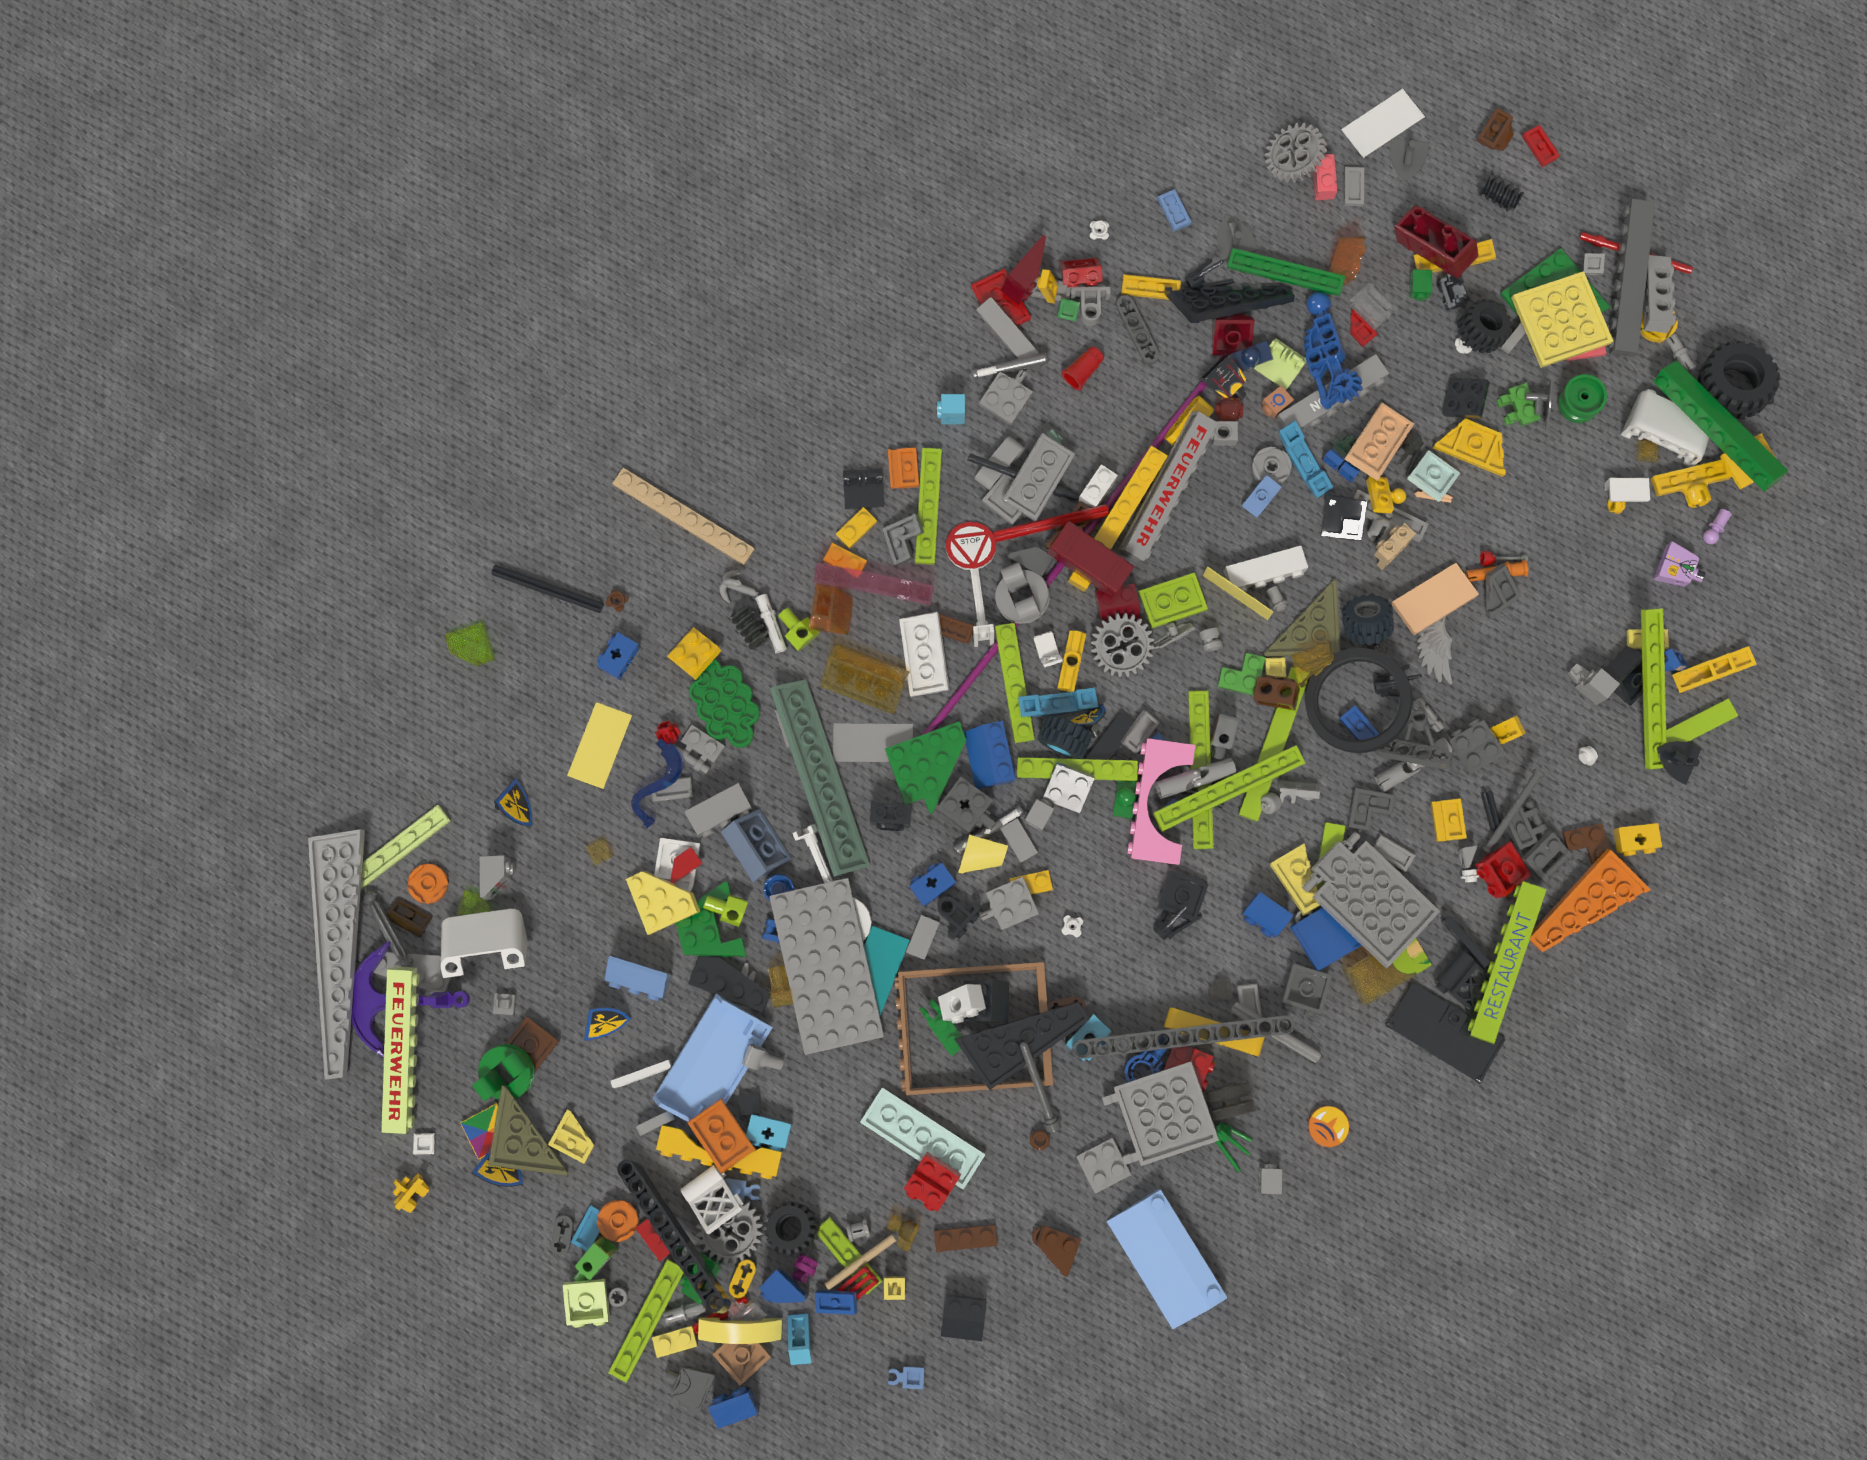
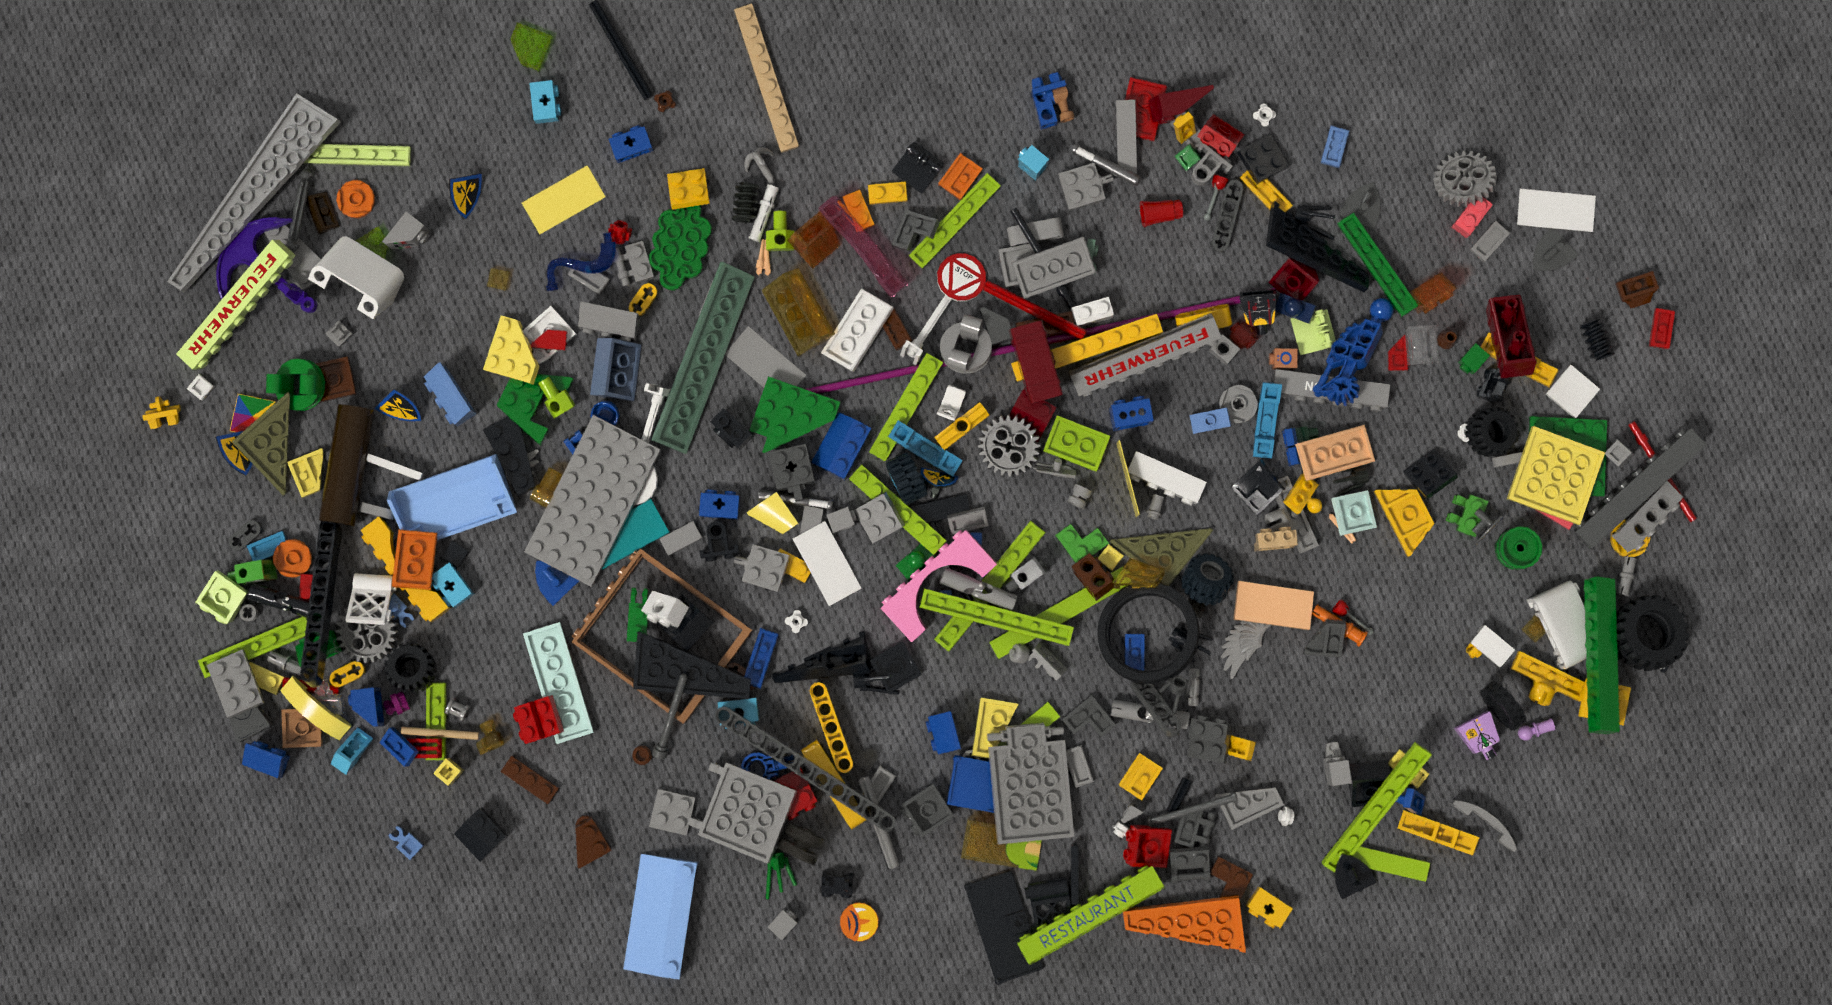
camera: 40 degrees right, 5 degrees up
light grey pin [742,1044,784,1070] -> none
none -> light grey plate [207,650,265,719]
none -> black piece [248,583,322,622]
none -> dark brown piece [319,404,374,526]
none -> medium azure brick [530,80,561,124]
none -> blue shield [535,561,579,606]
none -> yellow beam [629,283,657,316]
none -> blue tile [744,628,778,689]
none -> light nougat piece [756,239,771,276]
none -> black wedge [772,631,871,683]
none -> white piece [793,521,861,606]
none -> yellow beam [810,682,853,773]
none -> black piece [821,872,853,898]
none -> blue hips [1031,72,1075,130]
none -> blue piece [1109,396,1154,431]
none -> hinge [1204,175,1228,221]
none -> light grey wing [1214,787,1284,830]
none -> black plate [1237,134,1290,185]
none -> reddish brown cone [1437,331,1457,349]
none -> light grey slope [1450,800,1517,852]
none -> black tyre [1481,681,1526,731]
none -> white tile [1545,365,1600,419]

